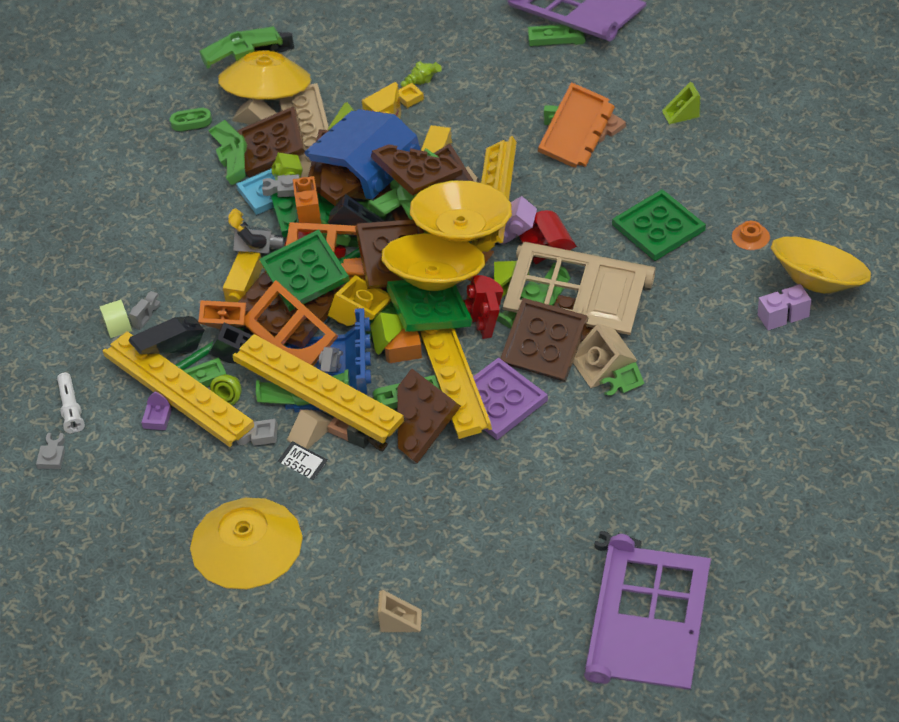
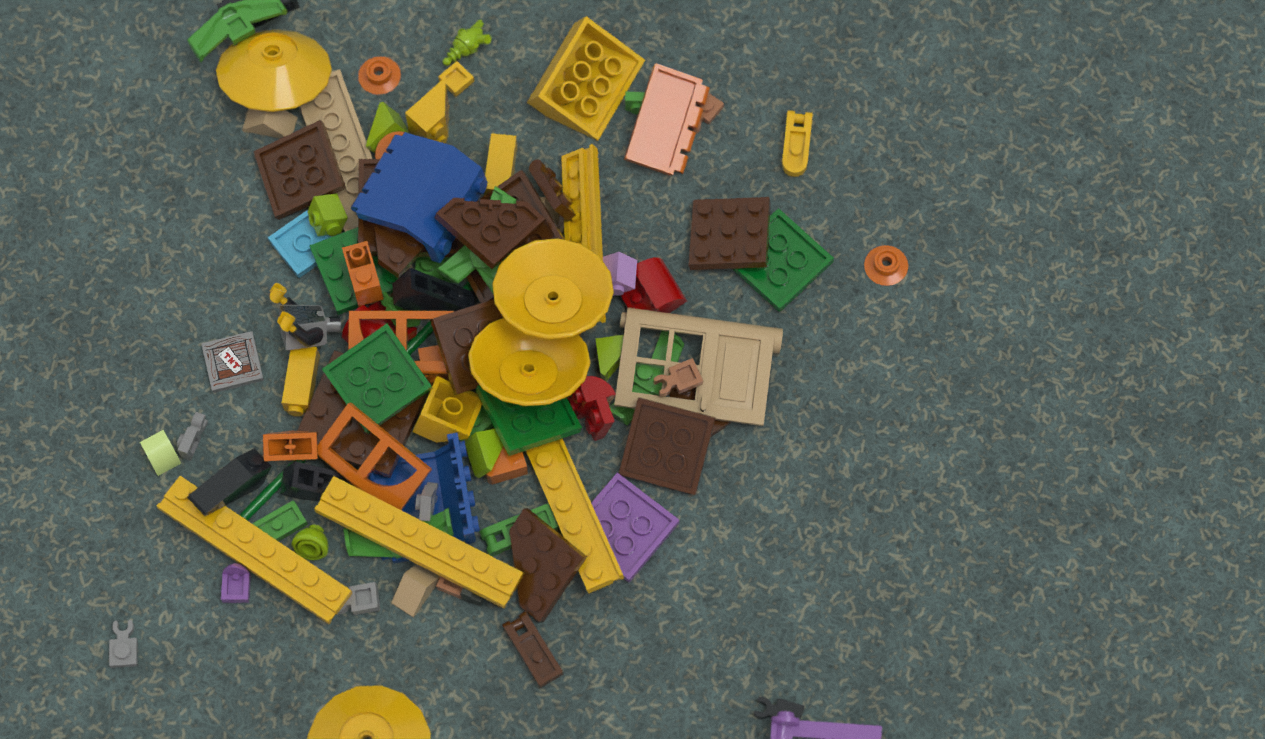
camera: 10 degrees left, 20 degrees up
white pin [57,372,85,433] -> none
bright green plate [170,108,212,131] -> none
bright green plate [208,120,247,185] -> none
light grey plate [262,175,300,197] -> none
sticker [278,441,328,480] -> none
tan slope [573,323,637,388] -> none
bright green plate [599,362,645,395] -> none
lime slope [662,82,700,124] -> none
lavender piece [758,284,811,330] -> none
yellow dish [771,237,871,294] -> none
none -> light grey tile [201,331,264,393]
none -> orange piece [358,56,401,95]
none -> reddish brown plate [502,611,563,688]
none -> yellow slope [527,16,645,141]
none -> reddish brown plate [529,159,576,222]
none -> nougat plate [653,358,703,397]
none -> reddish brown plate [689,197,771,270]
none -> yellow plate [782,110,813,177]

